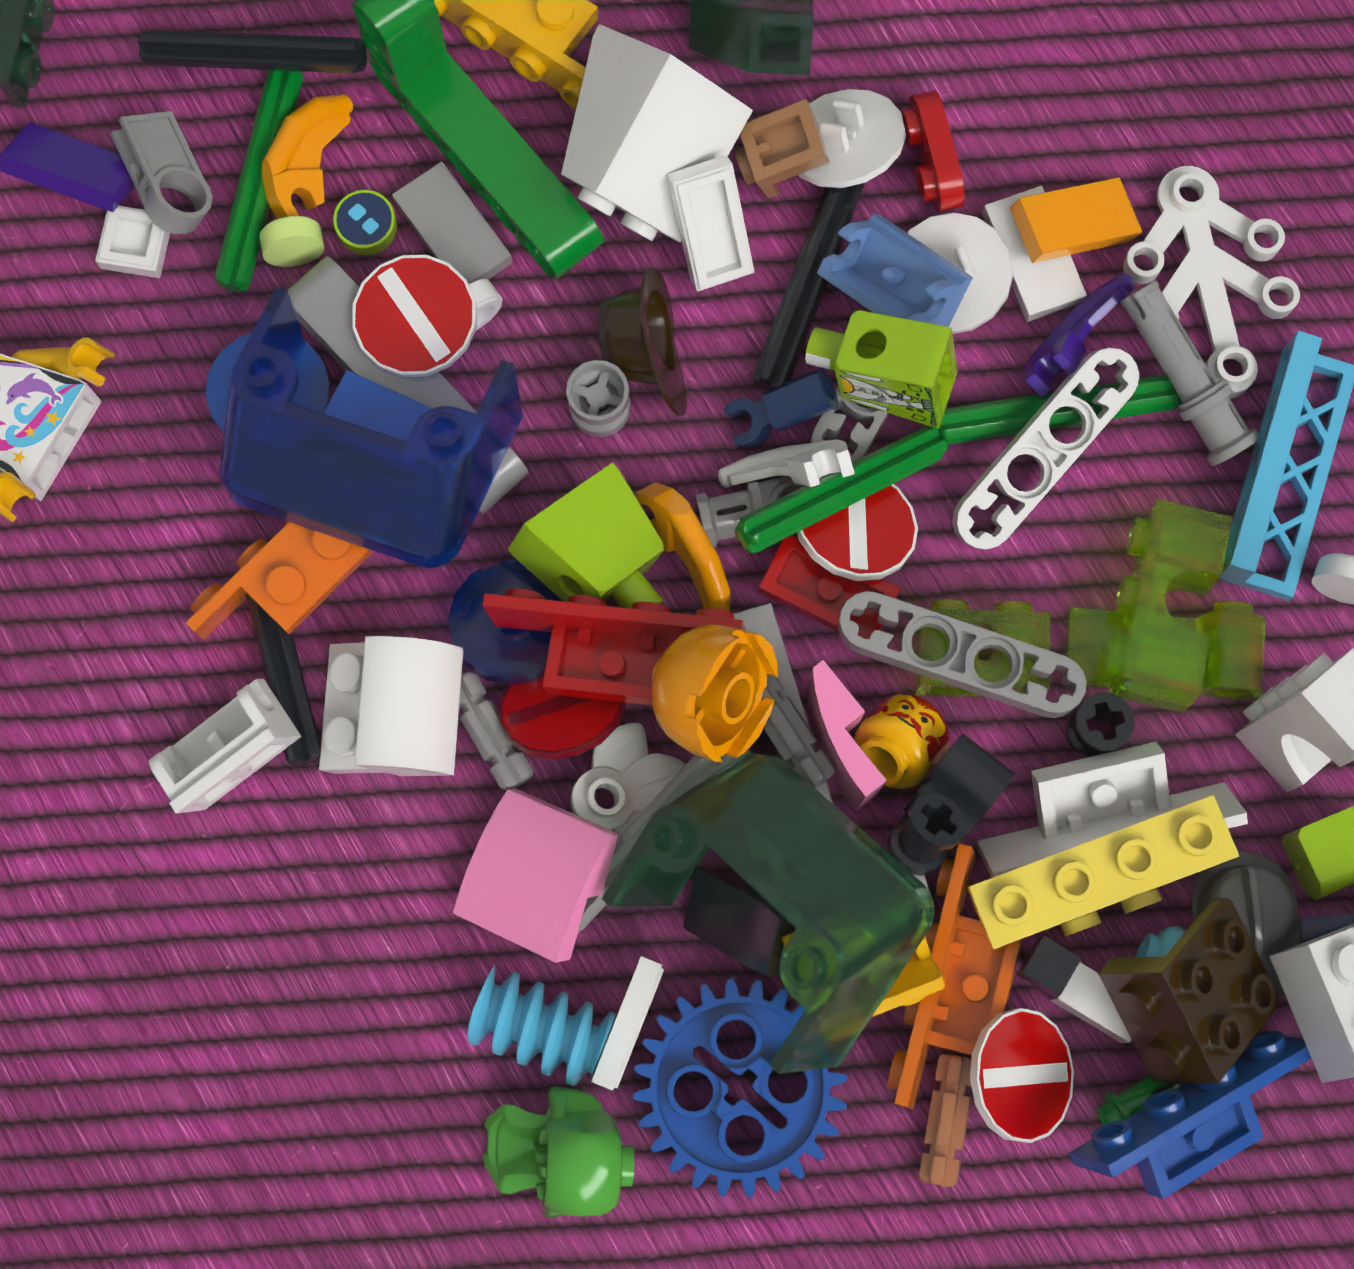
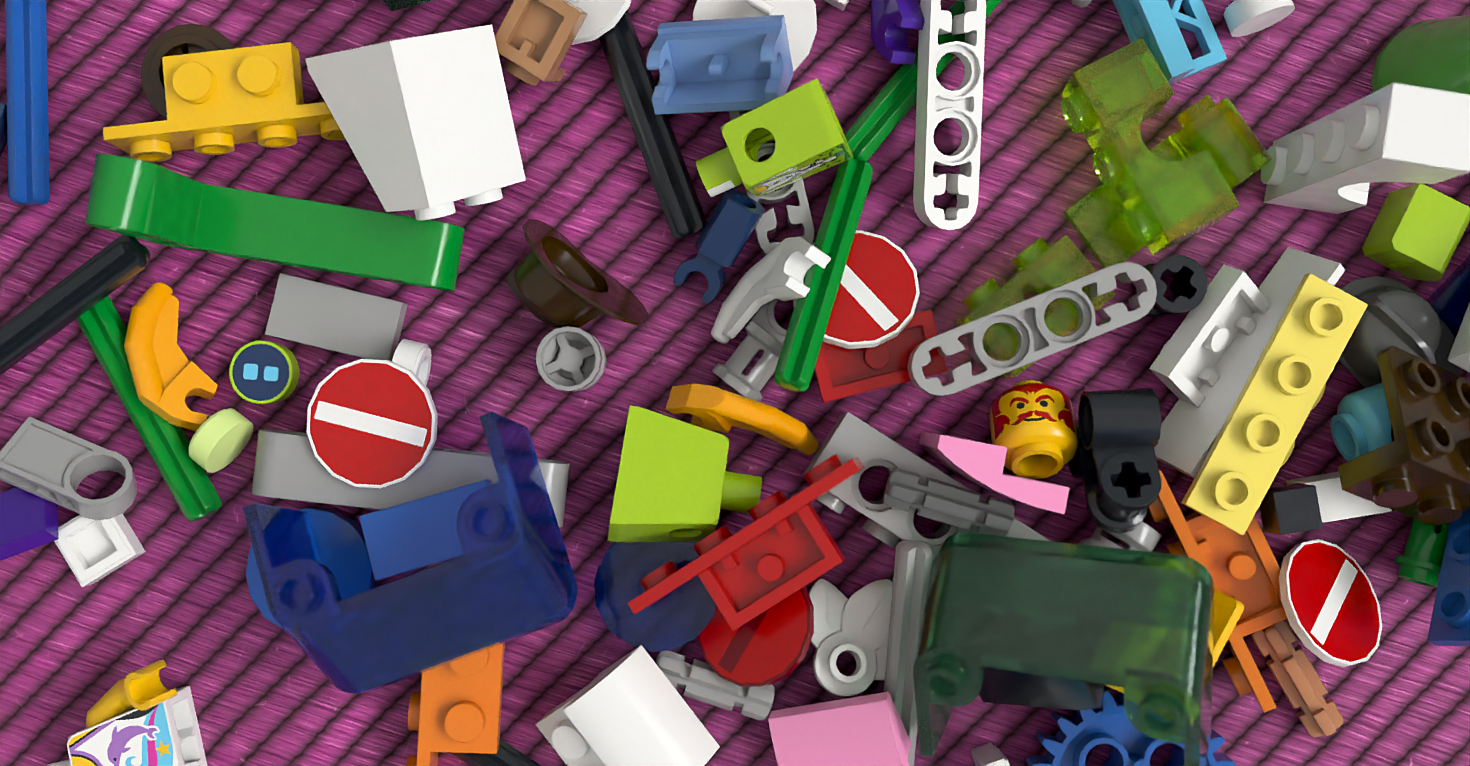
camera: 40 degrees left, 10 degrees up
light orange cylinder [652,624,778,762] -> none
white tile [667,155,755,292] -> none

